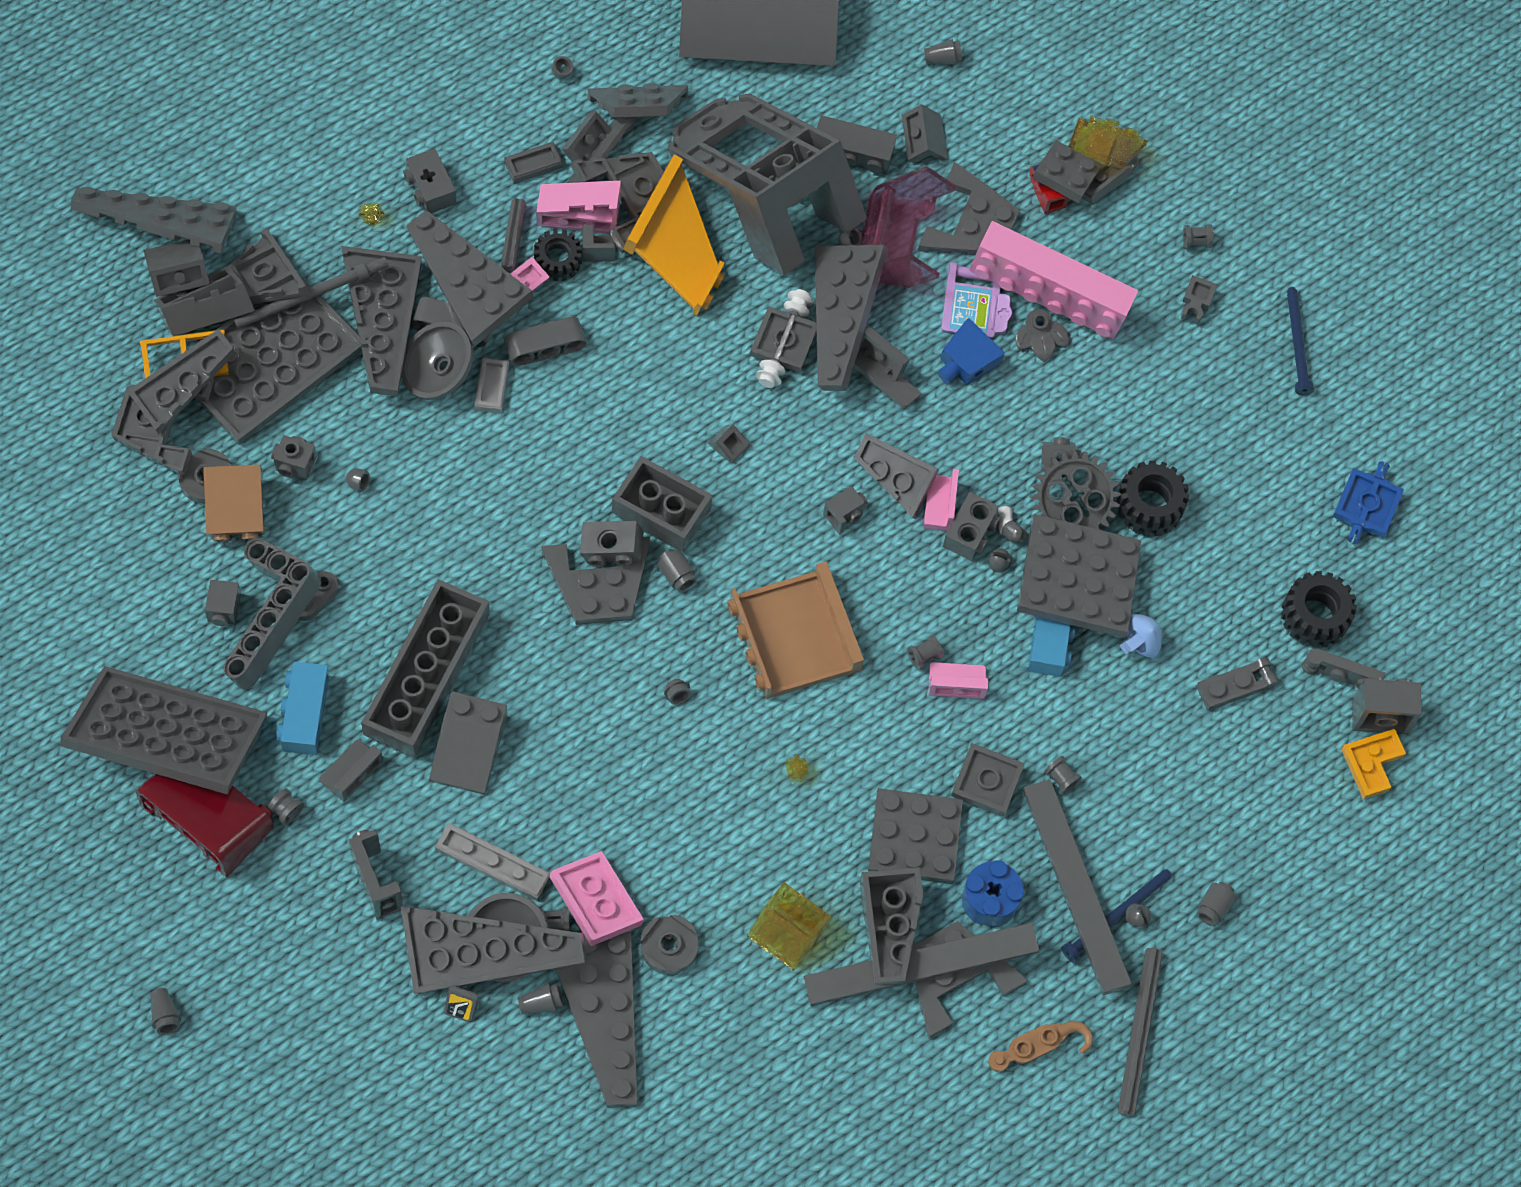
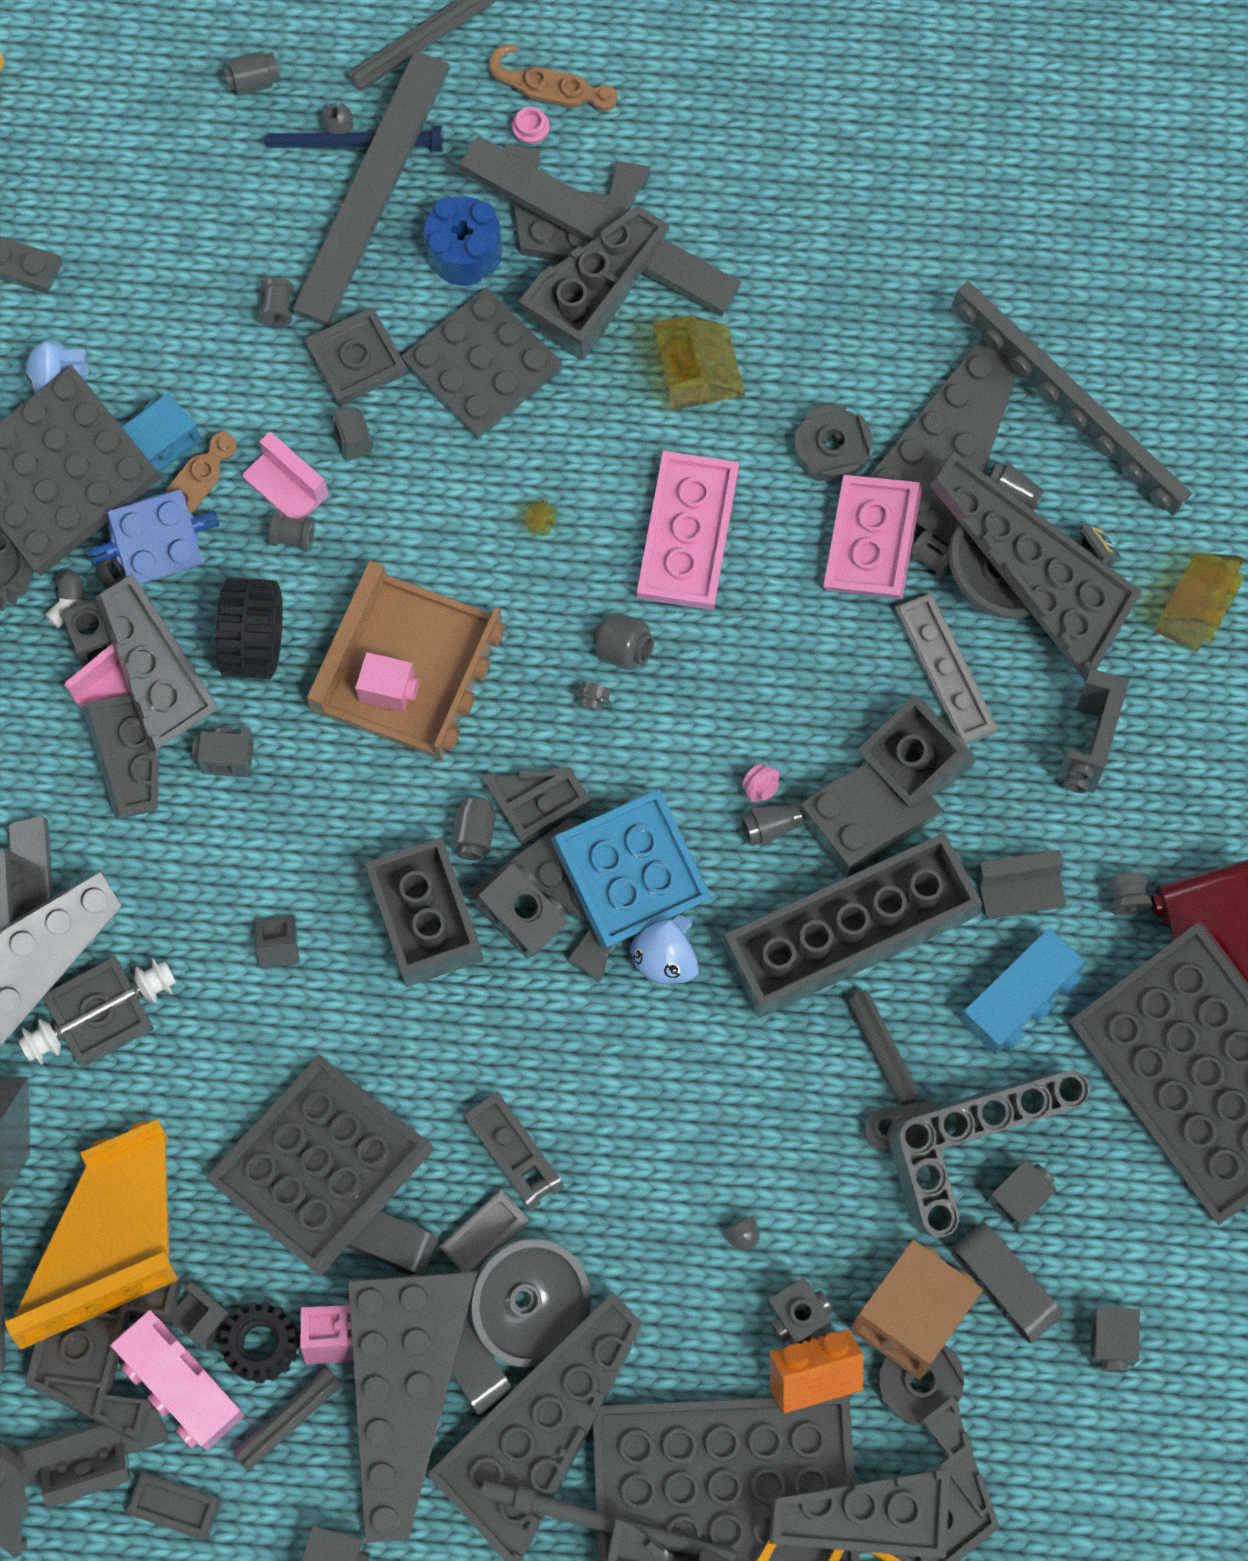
camera: 130 degrees left, 5 degrees up
none -> plate [87,488,219,584]
none -> wing [96,574,219,752]
none -> medium nougat piece [164,432,237,514]
none -> dark grey plate [206,1055,434,1276]
none -> black tyre [215,577,283,679]
none -> dark grey brick [333,408,374,462]
none -> bright pink brick [355,652,420,713]
none -> dark grey plate [463,1091,565,1211]
none -> dark grey wing [482,767,591,845]
none -> bright pink plate [512,107,549,144]
none -> dark azure plate [550,789,712,949]
none -> dark grey head [593,613,654,670]
none -> light blue piece [630,915,699,984]
none -> bright pink plate [637,451,739,610]
none -> dark grey cone [741,803,803,847]
none -> bright pink plate [742,764,779,802]
none -> orange brick [770,1329,864,1414]
none -> dark grey axle [848,990,920,1106]
none -> dark grey slope [857,695,979,808]
none -> dark grey beam [950,1222,1063,1344]
none -> dark grey plate [952,280,1192,516]
none -> dark grey brick [1090,1306,1140,1373]
none -> clear yellow slope [1155,553,1246,653]

